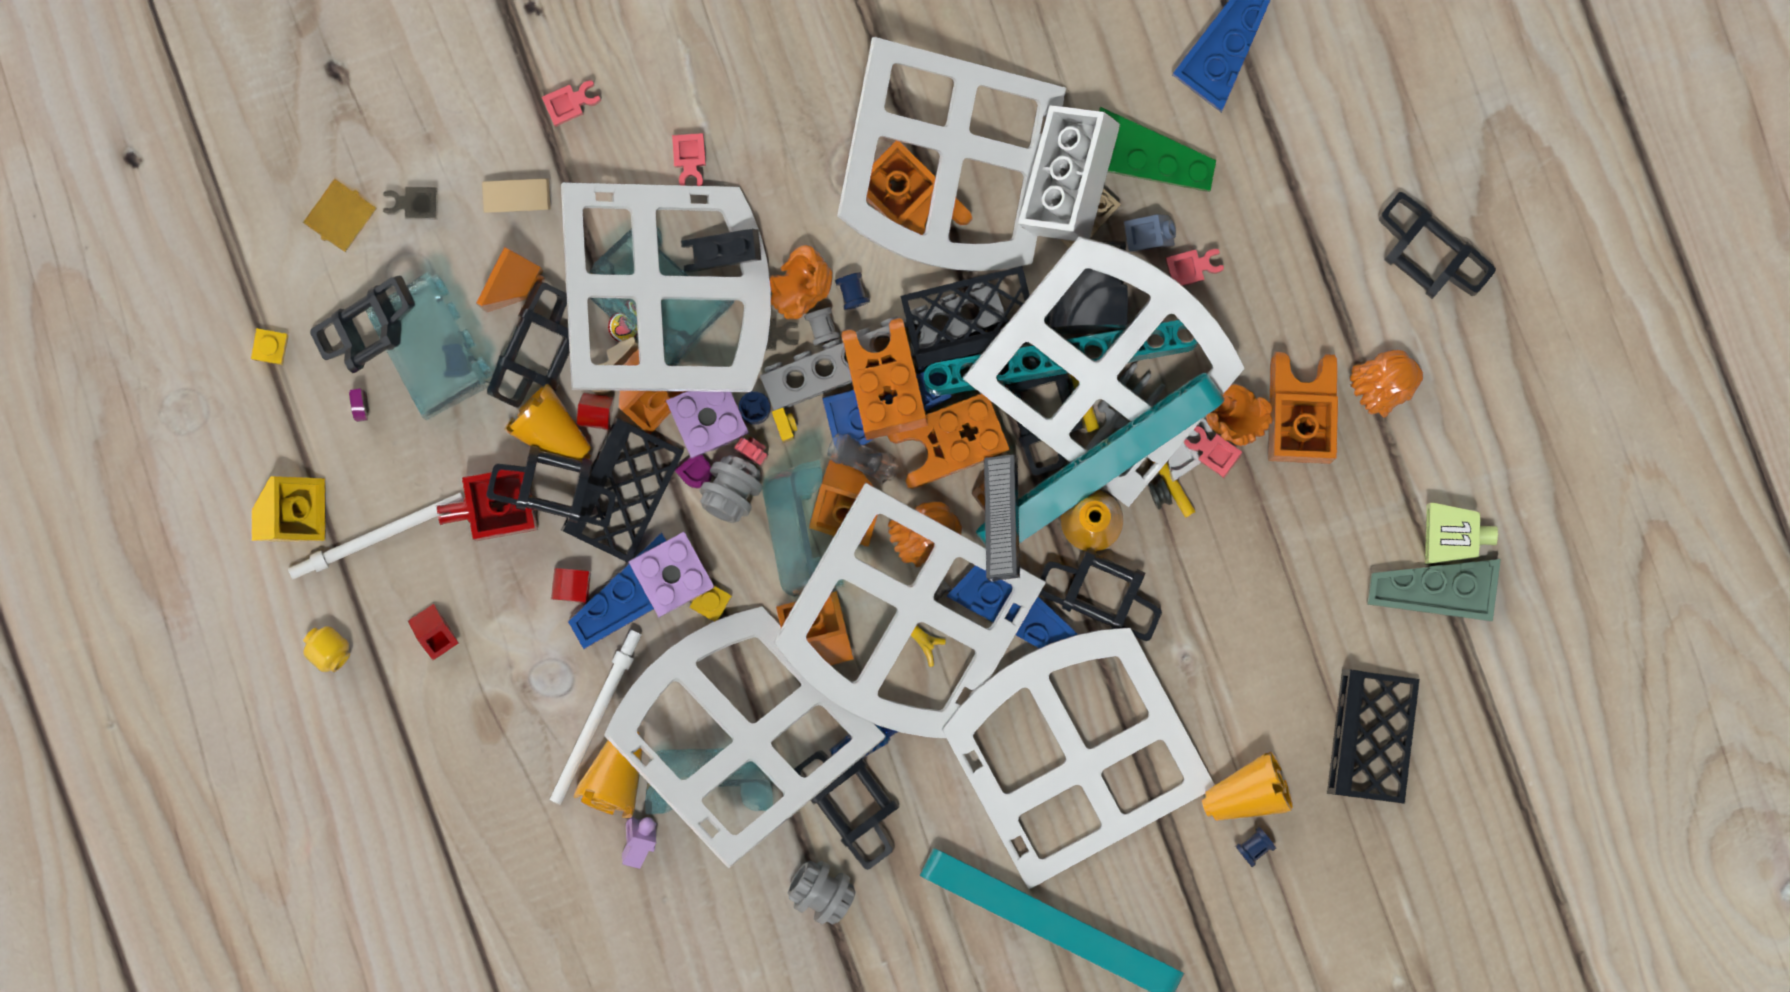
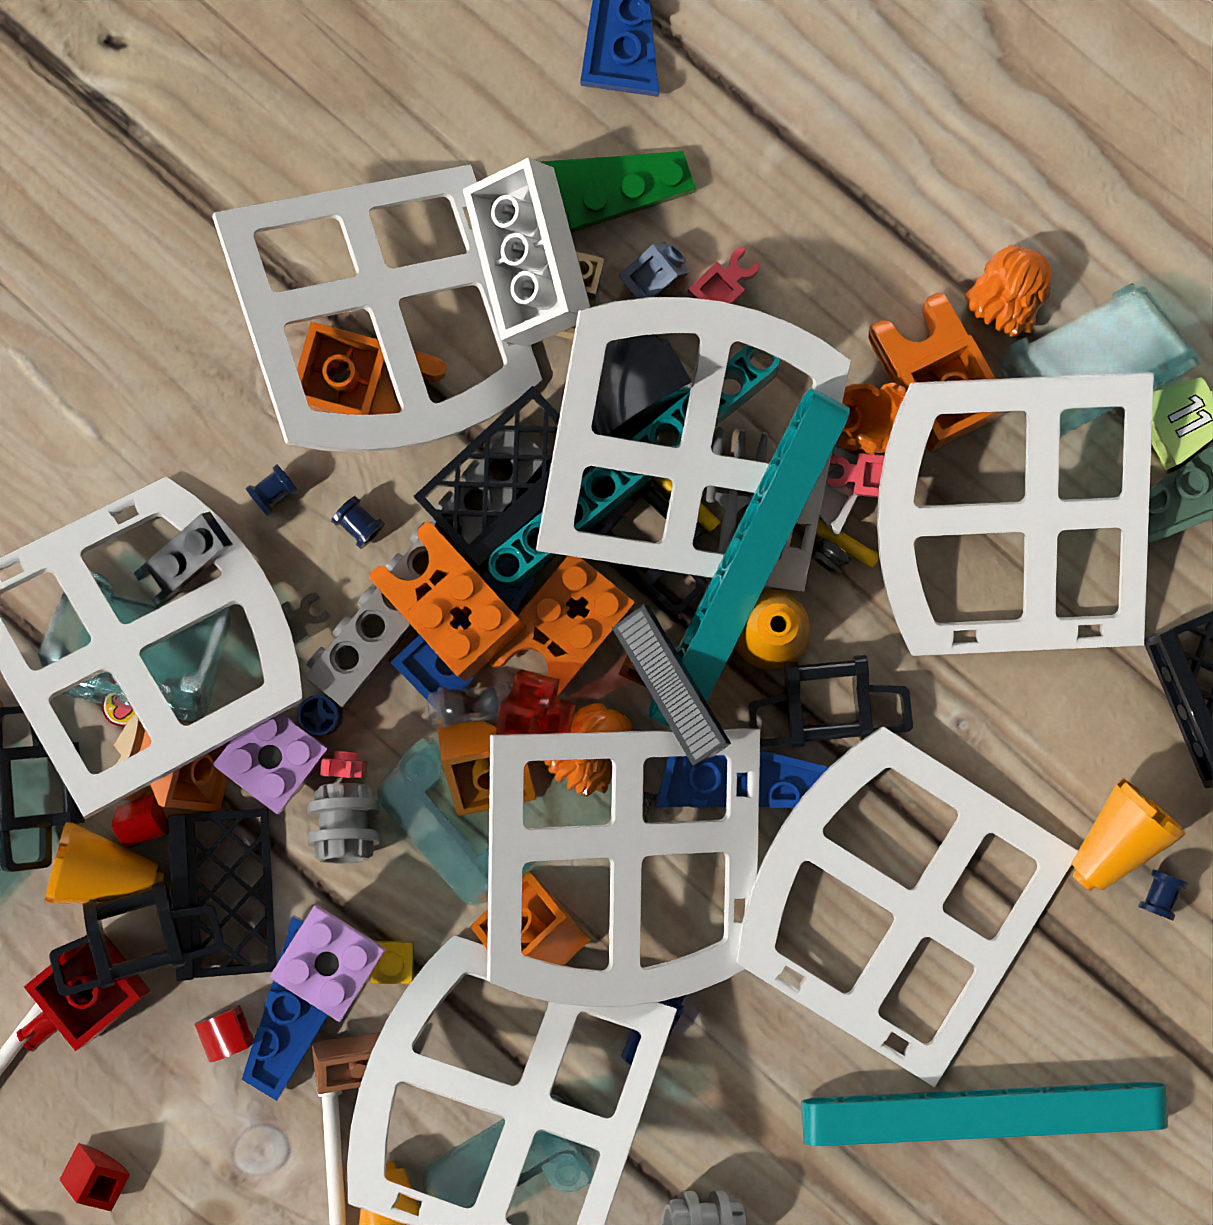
camera: 30 degrees left, 0 degrees up
coral plate [672,133,706,186] -> none
magenta tile [675,455,712,489] -> none
orange hair [769,245,832,320] -> none
yellow plate [772,408,798,443] -> none
black bar [794,750,899,870] -> none
light grey bush [804,307,840,346] -> none
yellow bar [910,625,946,667] -> none
black bar [1379,192,1496,299] -> none
none -> dark blue bush [245,464,299,517]
none -> nougat slope [312,1032,381,1094]
none -> clear red brick [496,669,576,735]
none -> white window [877,372,1154,656]
none -> clear light blue windscreen [998,283,1202,439]

